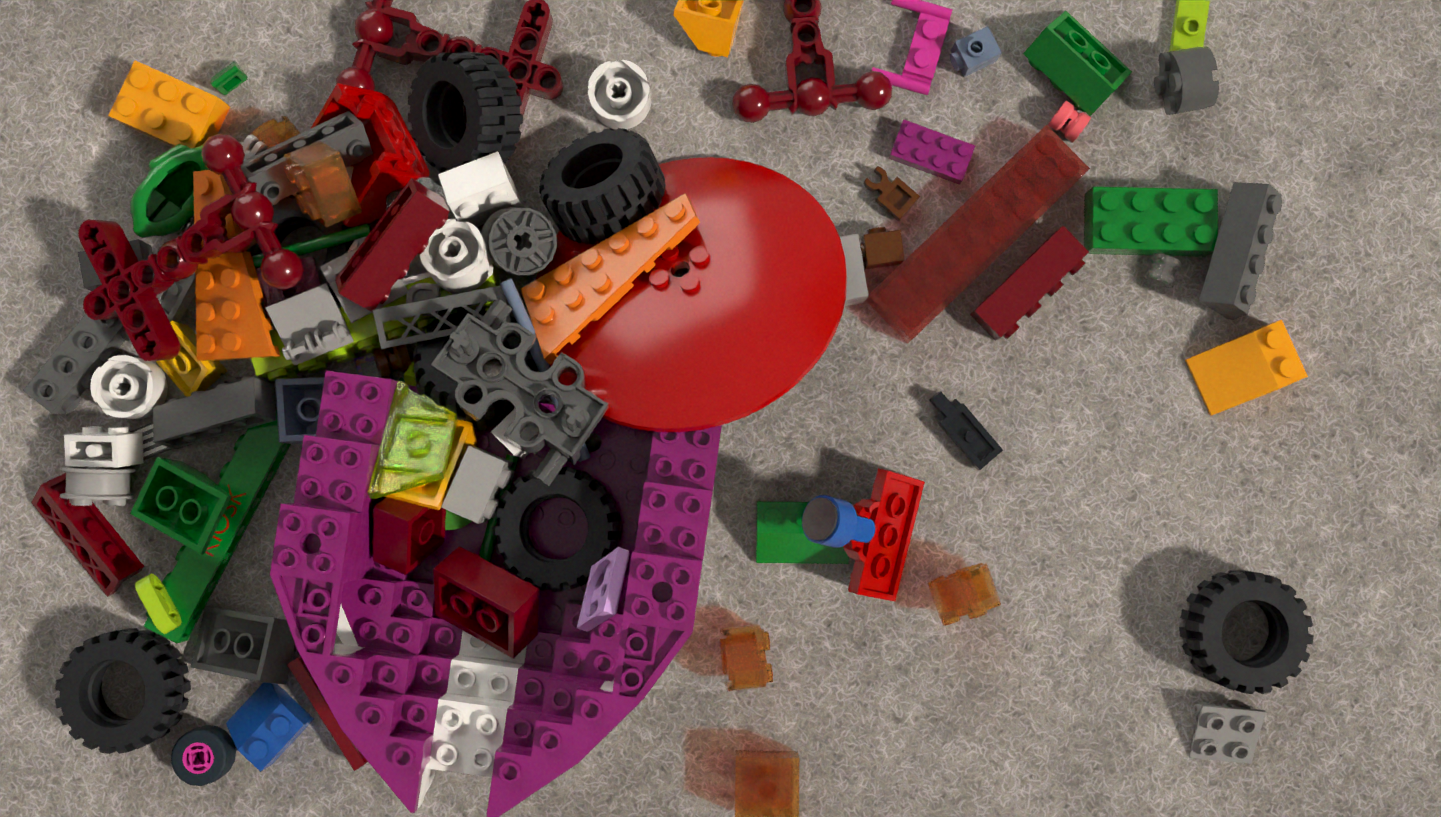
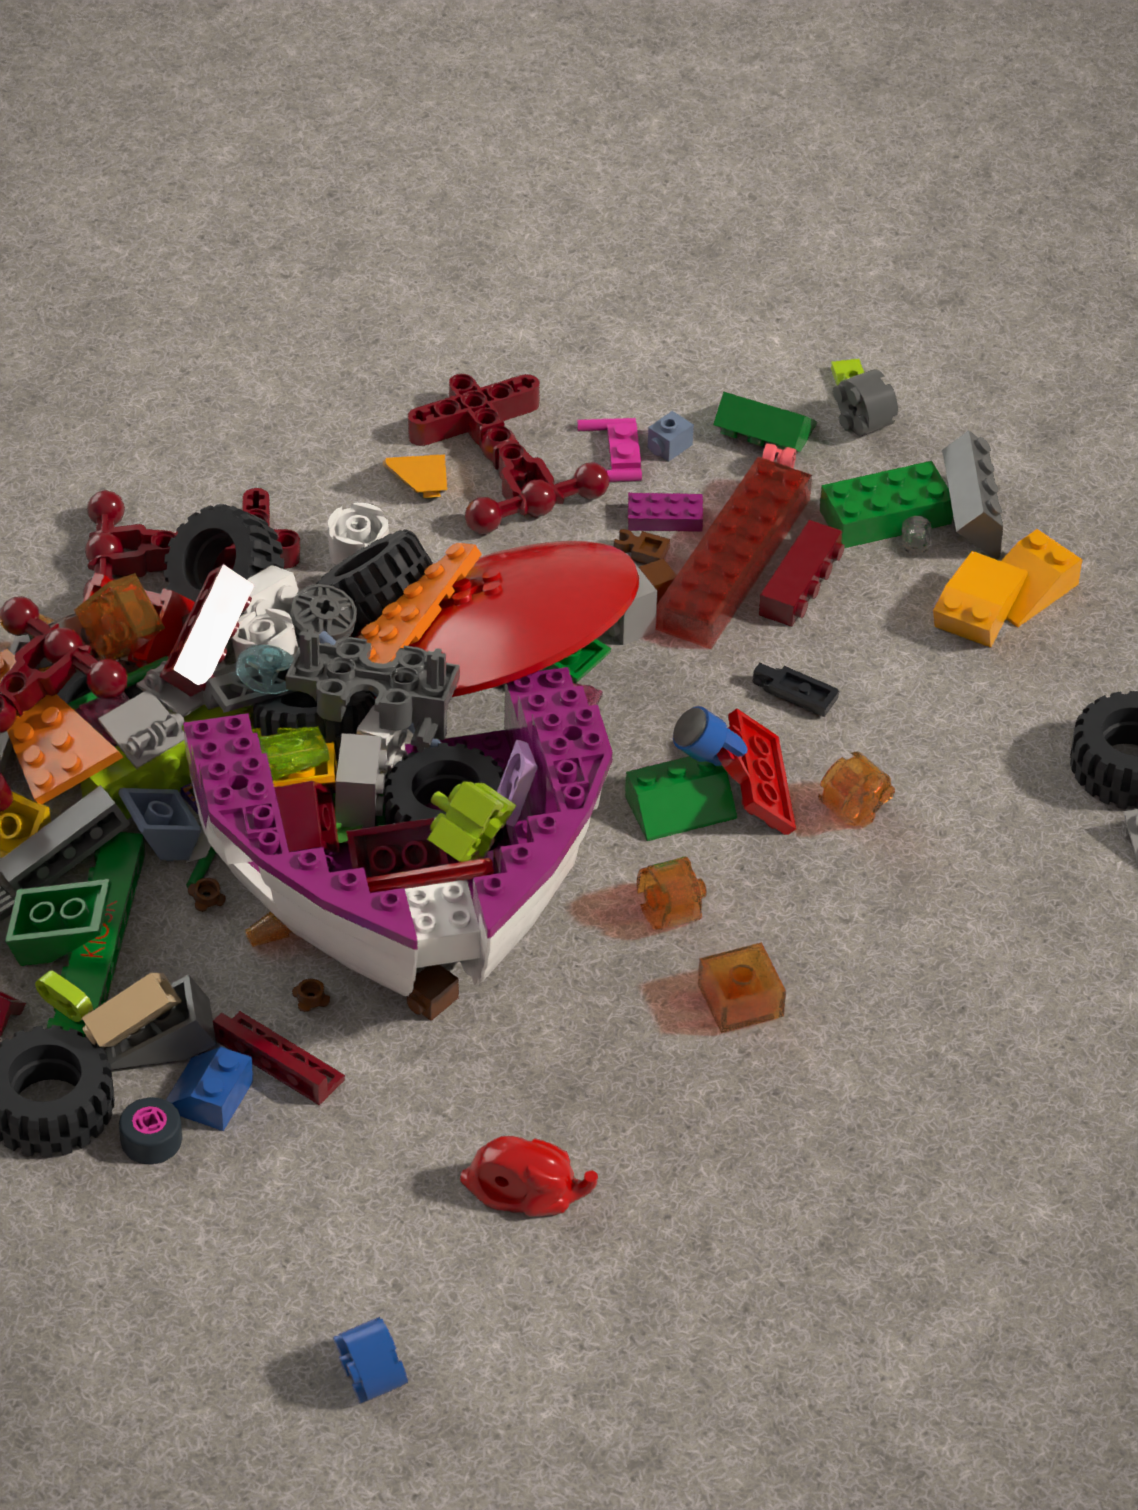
camera: 25 degrees left, 40 degrees down
none -> tan brick [82,973,182,1047]
none -> clear light blue piece [236,644,294,694]
none -> red axle [366,858,494,893]
none -> lime brick [428,782,517,862]
none -> light orange slope [933,551,1028,648]

